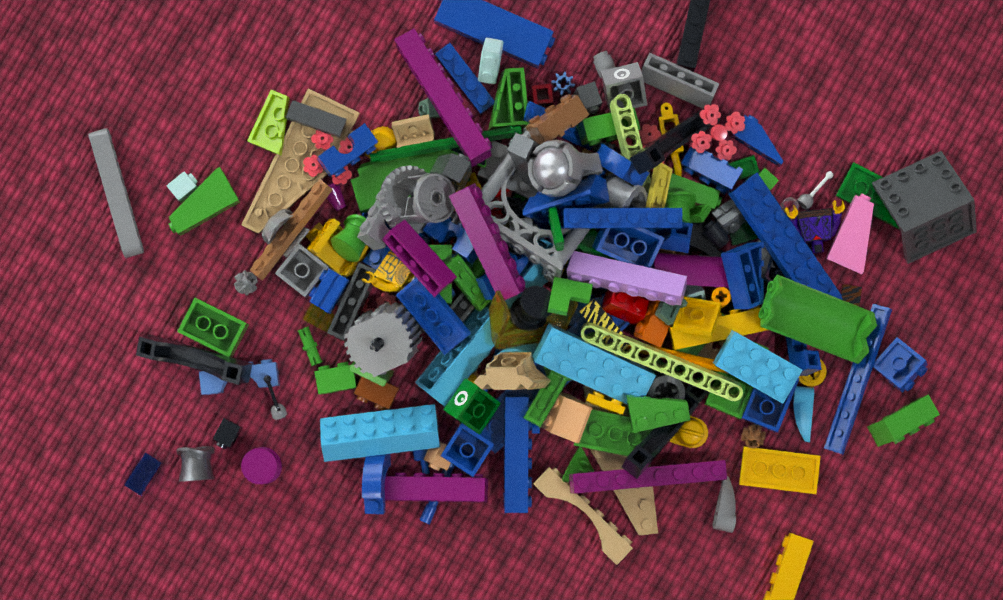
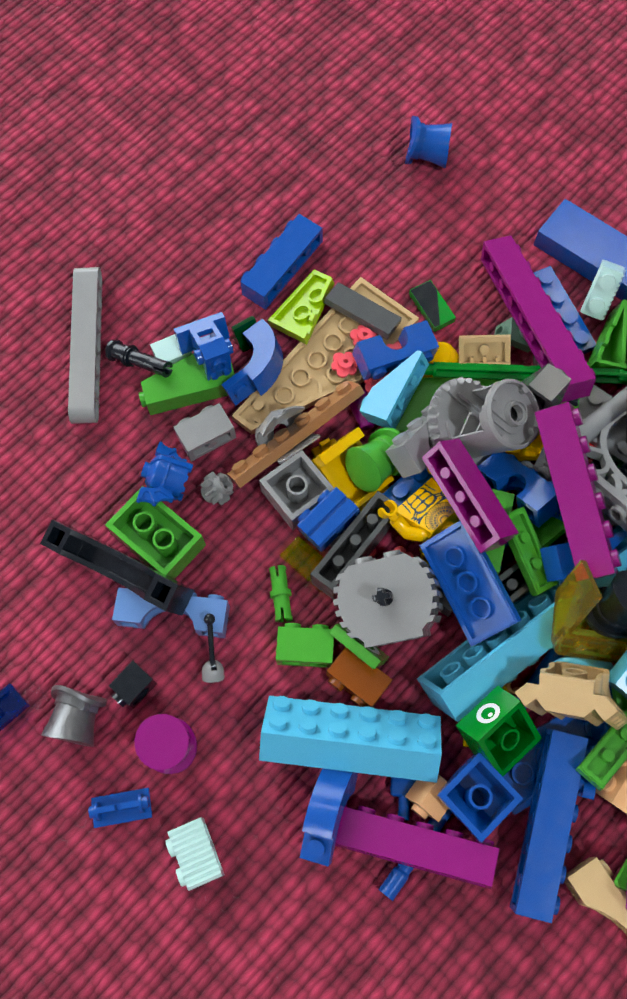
camera: 15 degrees right, 15 degrees down
none -> blue hinge [88,788,153,828]
none -> black pin [105,339,173,378]
none -> blue helmet [136,442,193,506]
none -> light aqua brick [165,817,225,891]
none -> blue tile [174,312,234,381]
none -> light grey brick [174,403,236,462]
none -> blue arch [221,318,283,406]
none -> dark green slope [231,316,257,352]
none -> blue brick [240,214,323,310]
none -> medium azure slope [359,350,429,429]
none -> tile [409,280,456,332]

